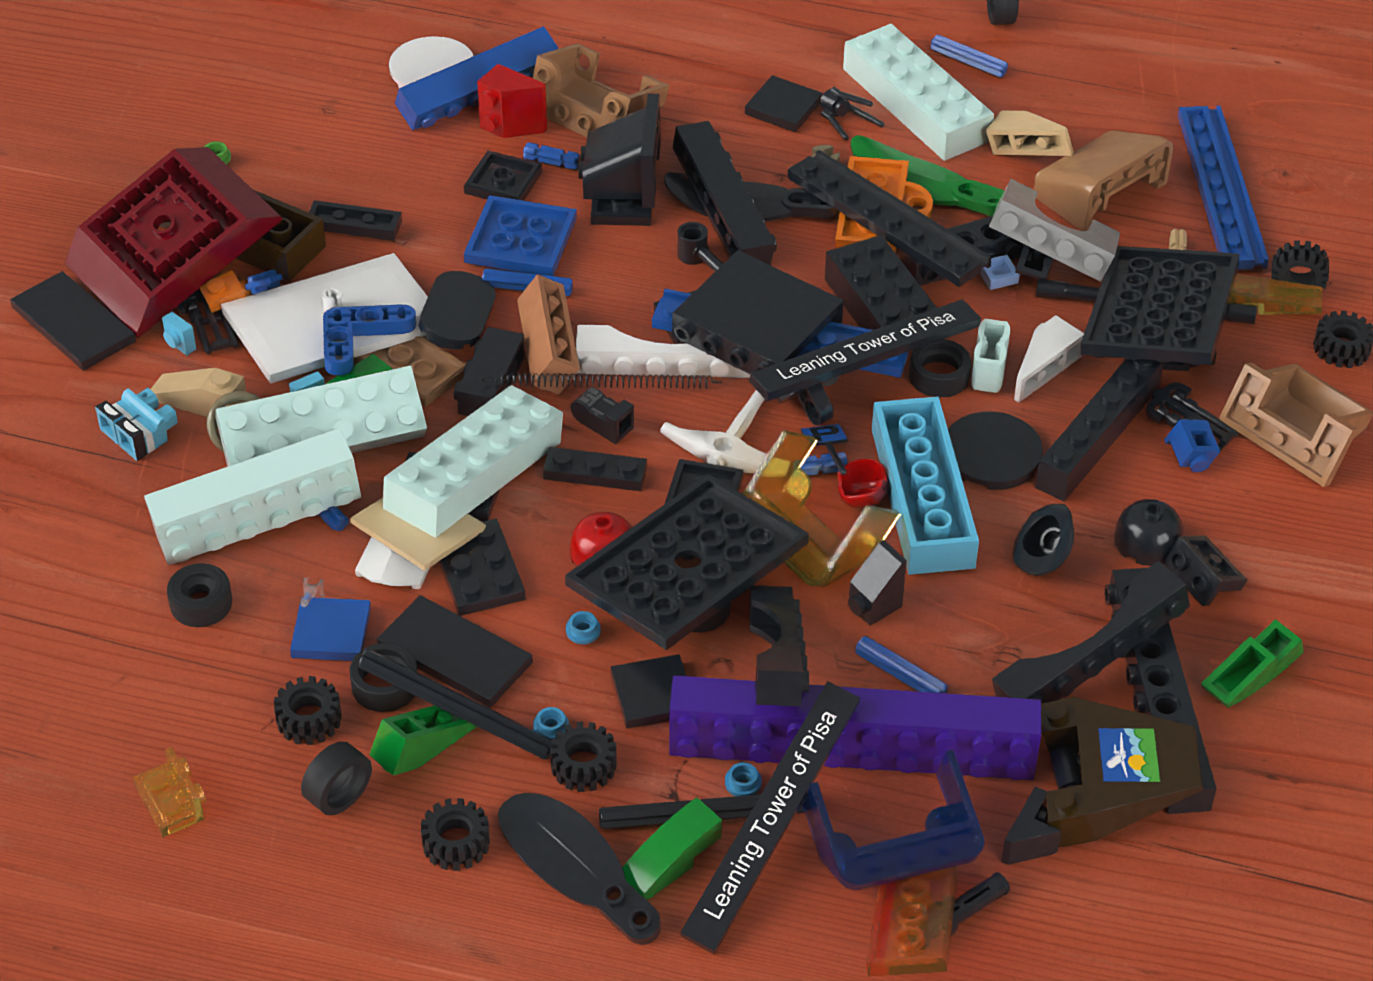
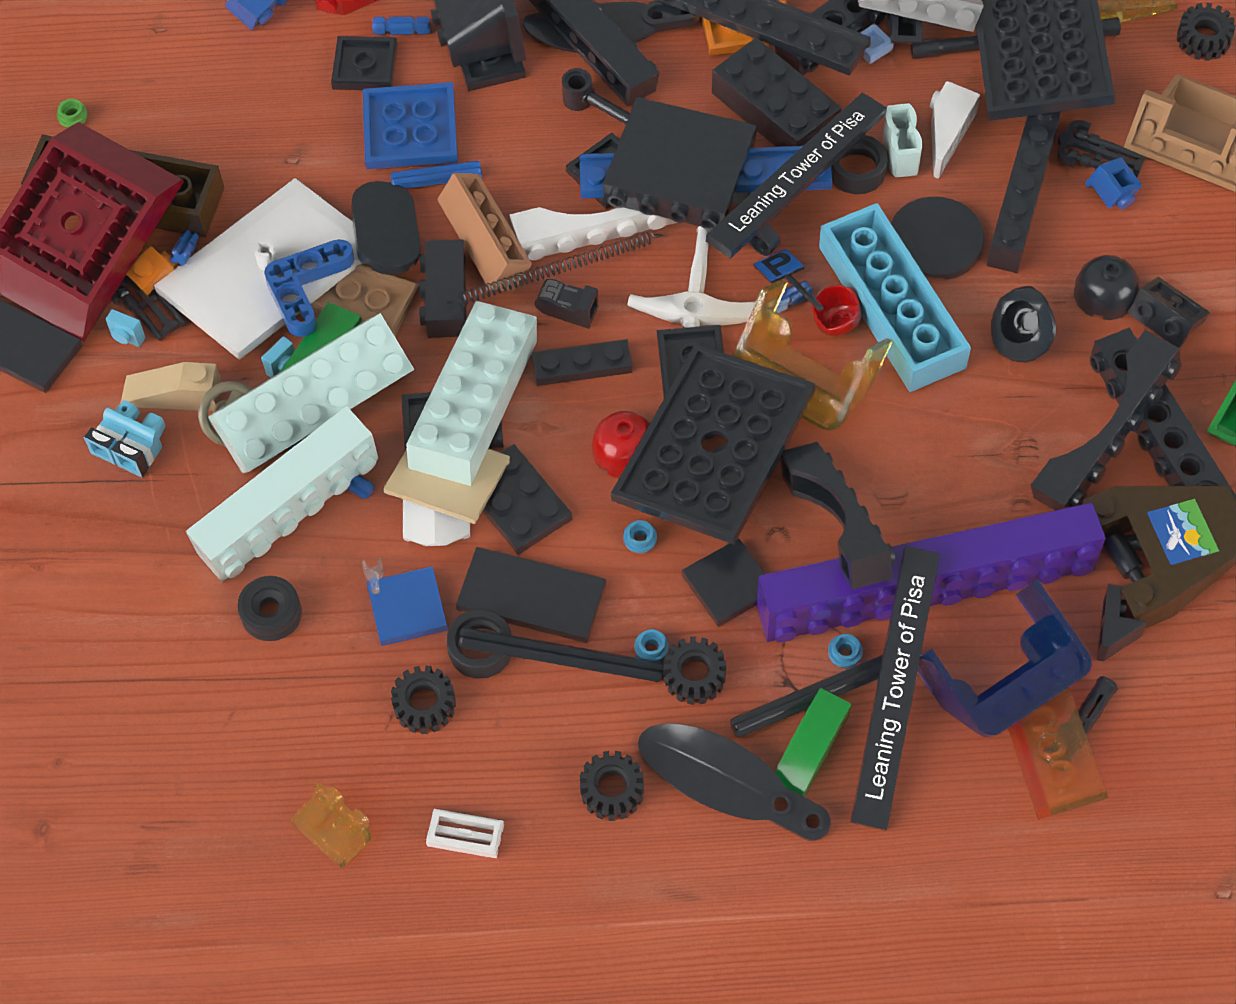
camera: 15 degrees left, 15 degrees up
black tyre [301,742,372,815] -> none
black plate [308,200,402,241] -> none
green slope [369,705,477,776] -> none
black slope [848,540,907,626] -> none
blue axle [855,636,949,694] -> none
none -> white tile [426,809,504,858]

